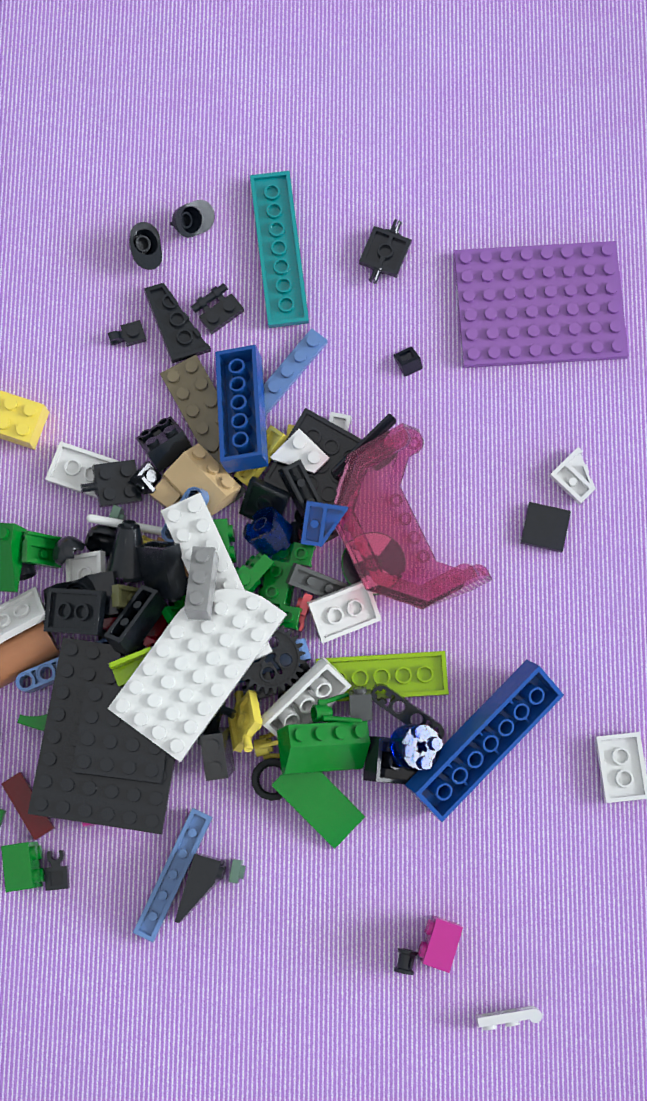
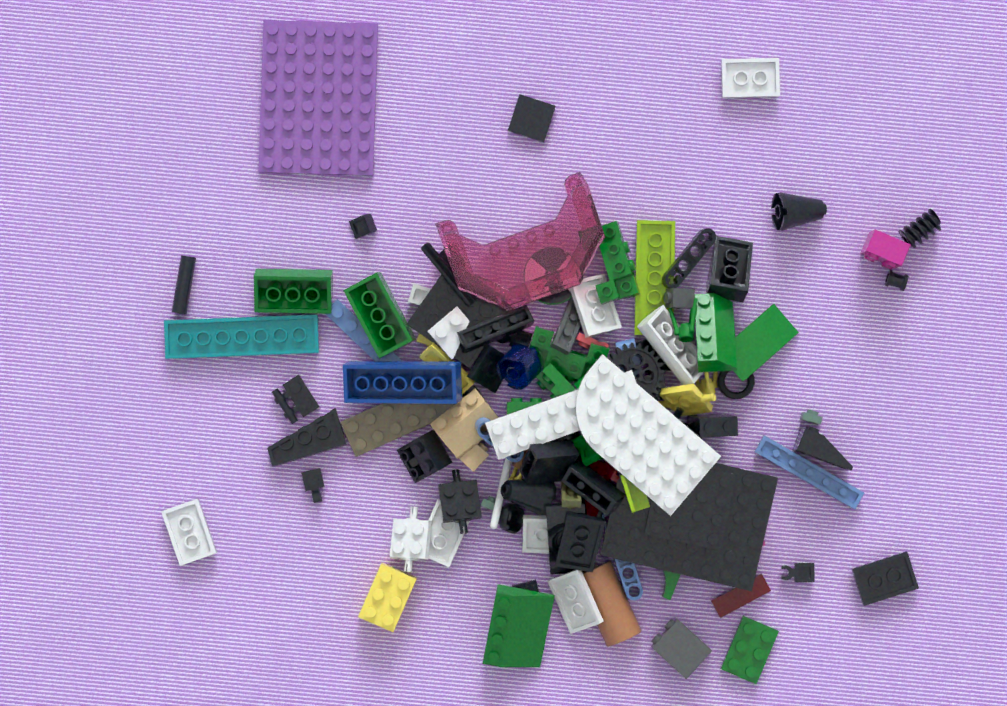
camera: 90 degrees left, 10 degrees up
green brick [1,842,45,893] -> none
green plate [21,531,62,569] -> none
black hair [52,536,85,566] -> none
black piece [129,222,162,270] -> none
black bracket [130,461,162,495] -> none
black piece [170,200,215,238] -> none
light grey brick [184,546,219,620] -> none
blue wing [301,501,348,547] -> none
black plate [359,219,412,284] -> none
clear blue brick [389,724,443,770] -> none
blue brick [405,659,564,822] -> none
white plate [475,1006,542,1030] -> none
white wing [549,447,596,505] -> none
none -> white plate [161,499,217,566]
none -> black piece [171,255,196,315]
none -> green slope [254,269,333,314]
none -> green slope [343,272,416,359]
none -> white plate [390,506,432,573]
none -> green bracket [579,221,640,305]
none -> black cone [771,192,827,231]
none -> black plate [851,551,919,606]
none -> black piece [898,208,941,249]

